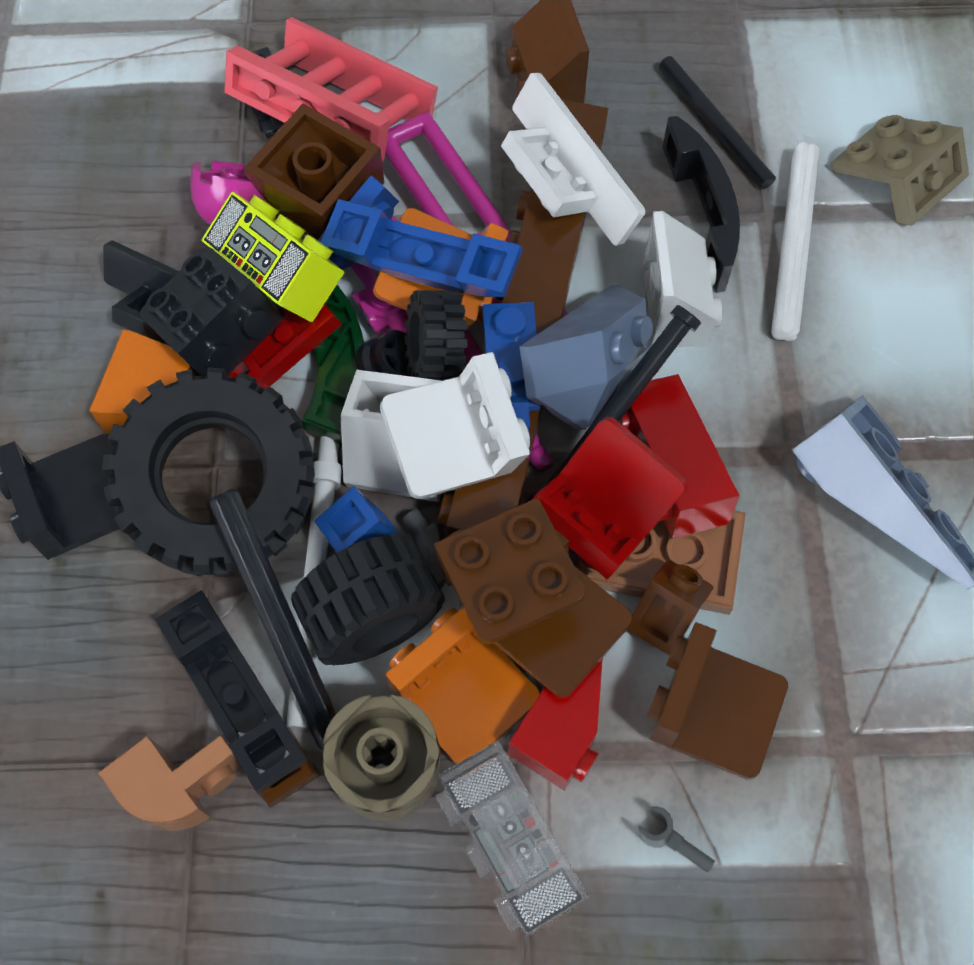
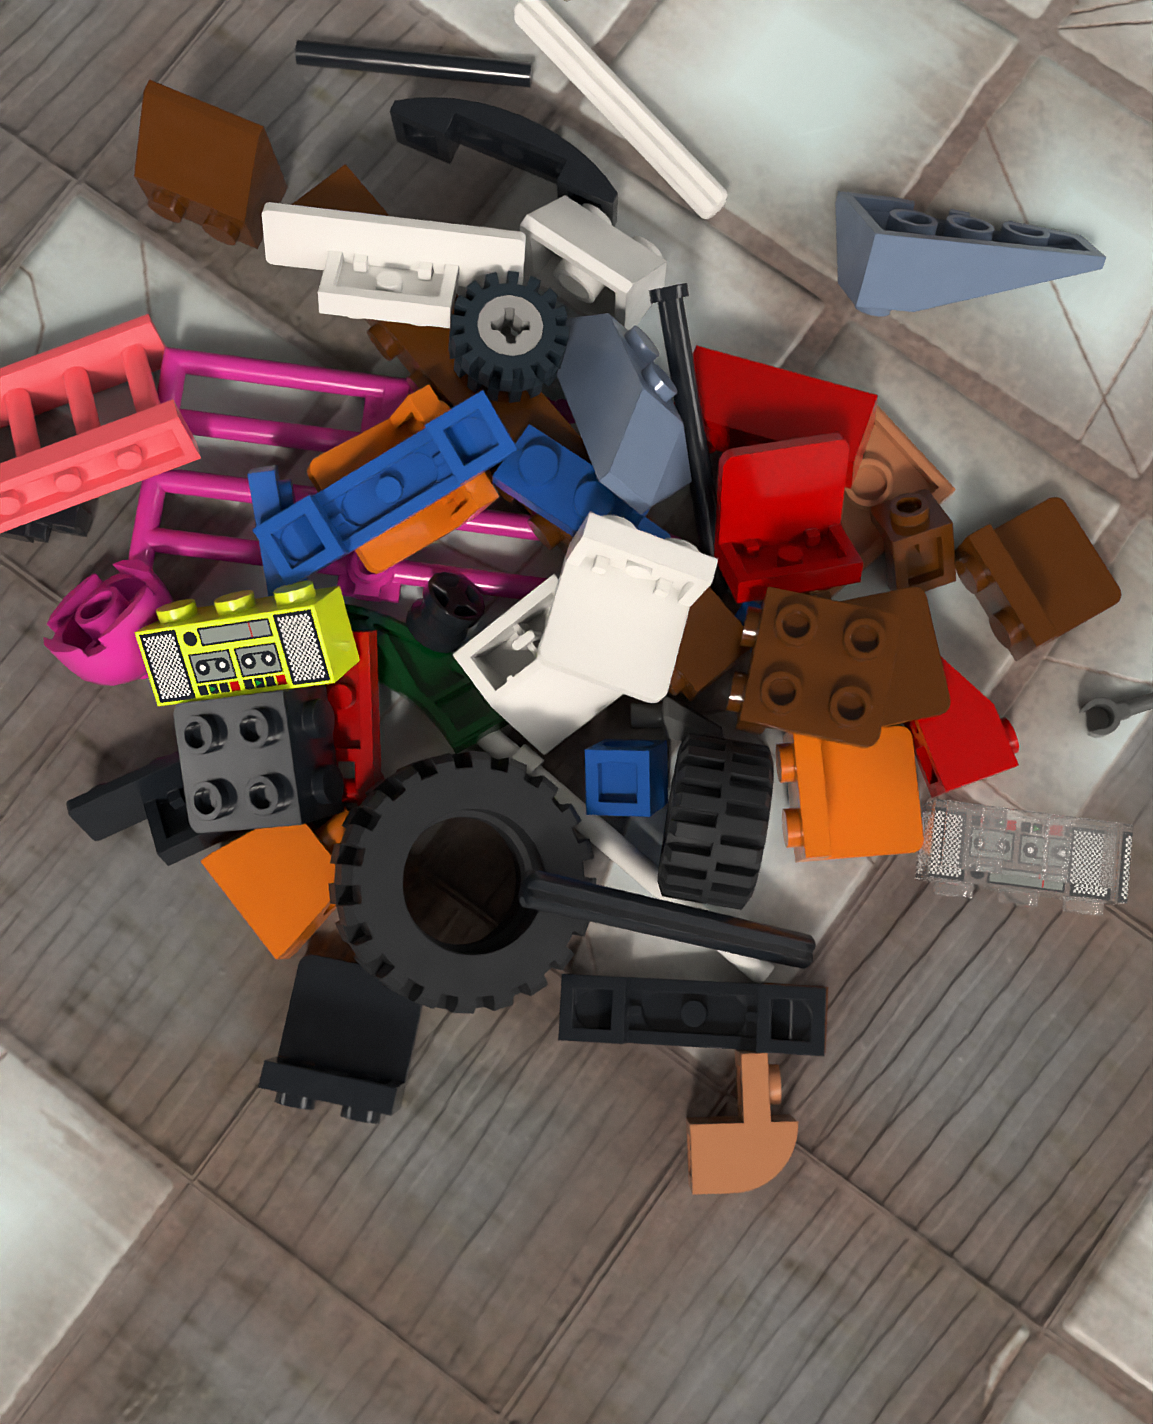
camera: 50 degrees left, 15 degrees up
reddish brown slope [243,104,385,240] -> none
dark tan brick [323,695,442,823] -> none
black tyre [404,290,467,381] -> none
none -> black wheel [448,271,570,403]

